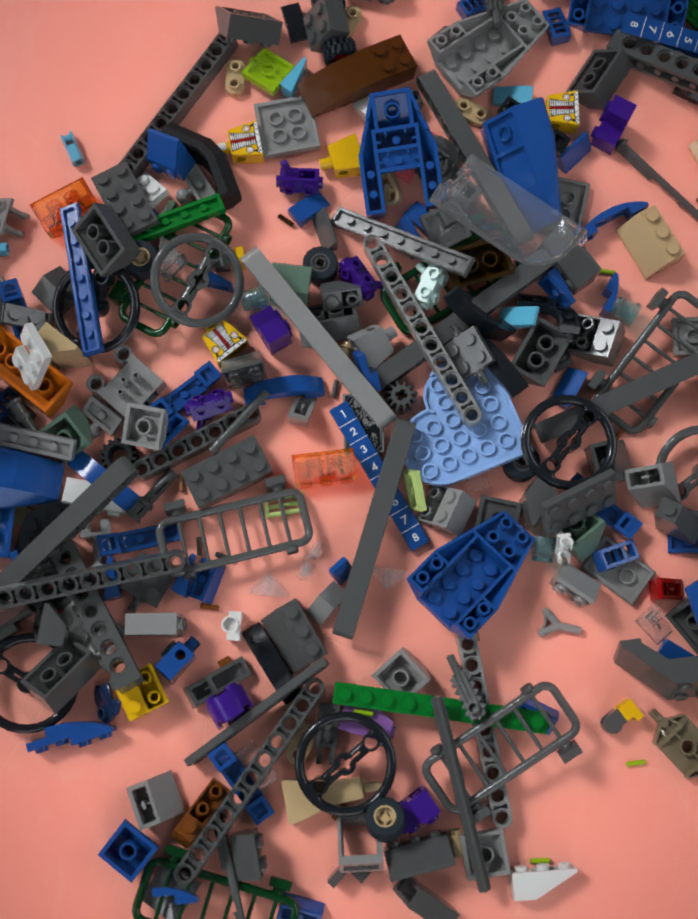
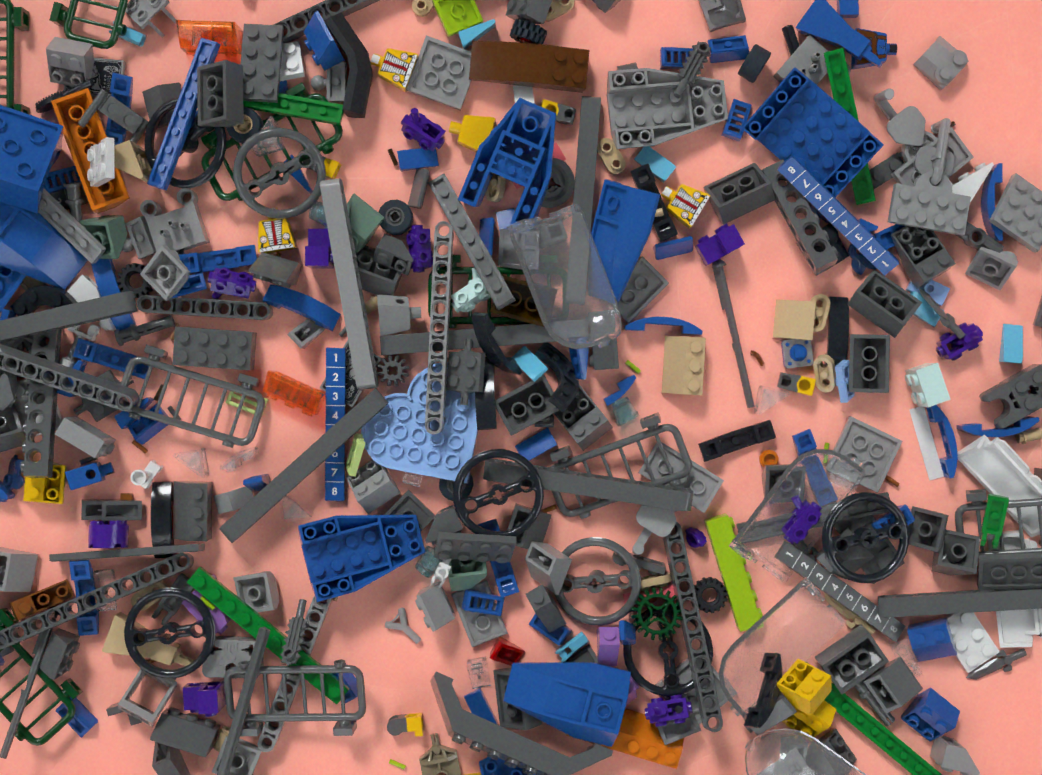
camera: 30 degrees right, 10 degrees up
dark grey bar [209,390,270,454] -> none
blue slope [352,350,381,391] -> none
black wheel [365,797,406,843] -> none
none -> light grey axle [202,636,264,679]

